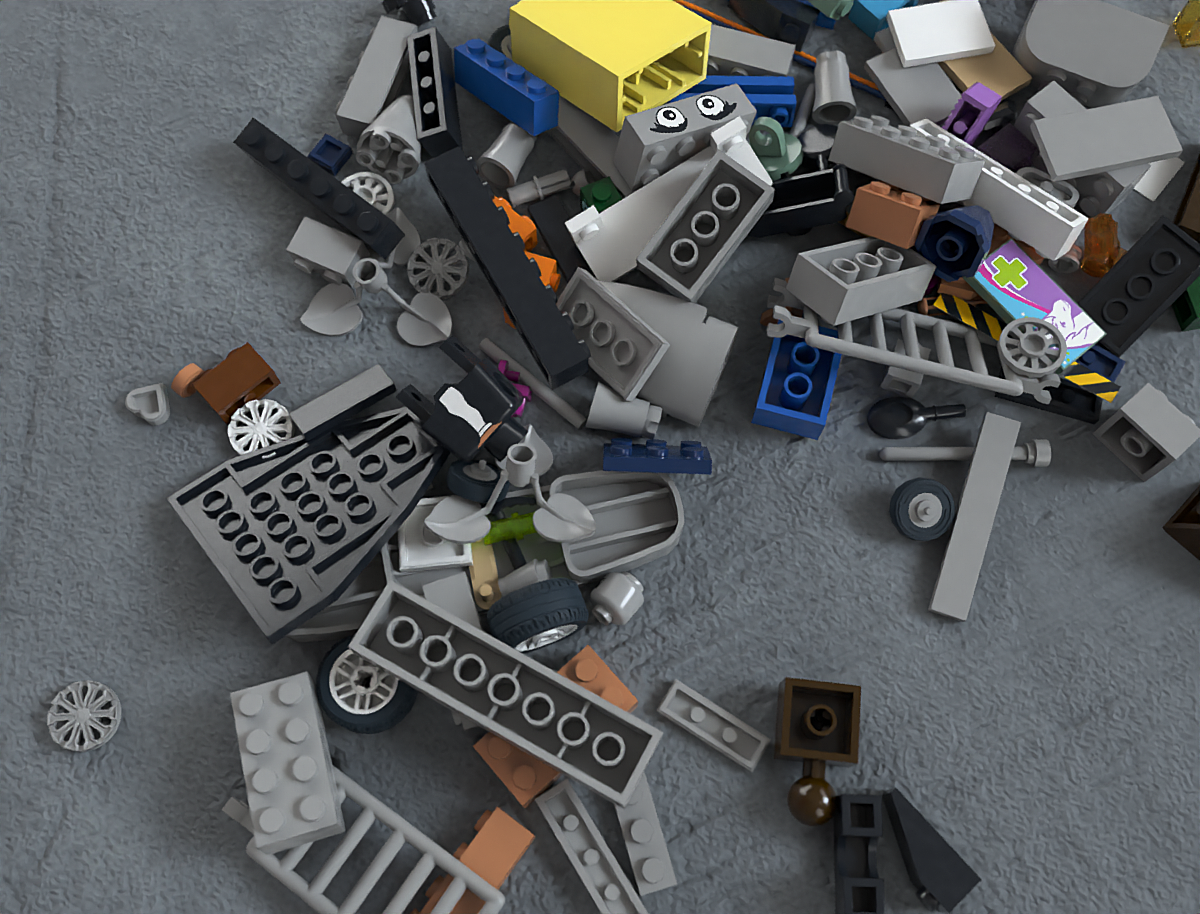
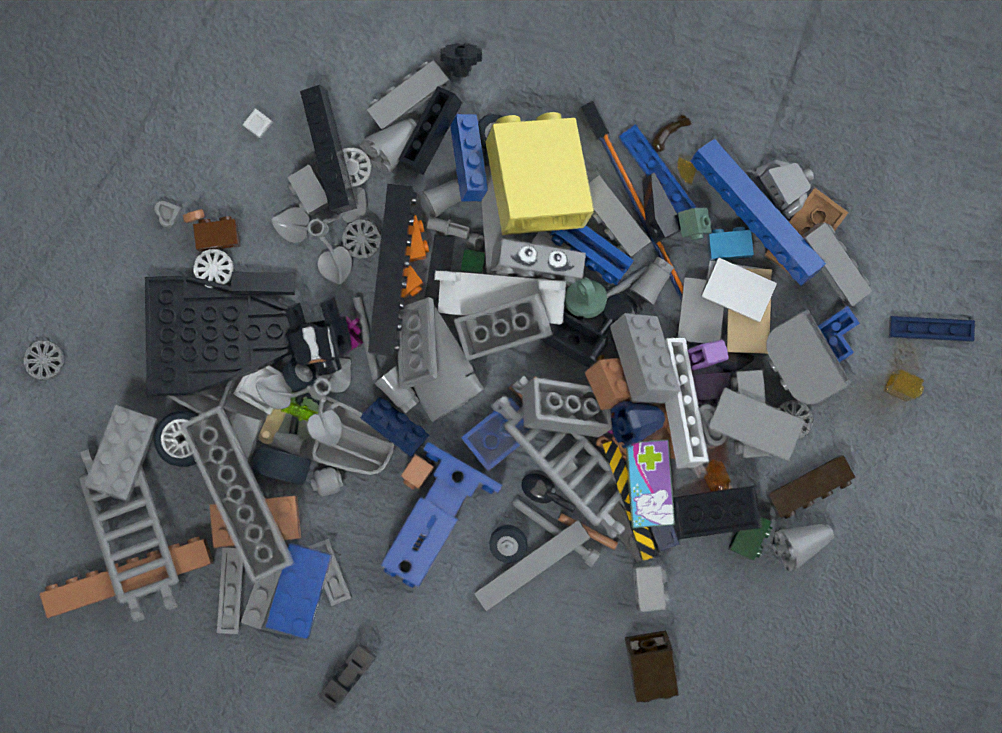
camera: 35 degrees right, 15 degrees up
dark blue tile [307,134,353,176] -> none
dark brown brick [774,677,861,827] -> none
black slope [882,787,982,913] -> none
light grey wheel [997,317,1067,378] -> none
white sticker [1134,157,1185,202] -> none
none -> white tile [243,108,273,138]
none -> blue brick [266,543,332,639]
none -> brick [381,442,502,588]
none -> nougat brick [401,455,434,490]
none -> nougat bar [558,513,618,550]

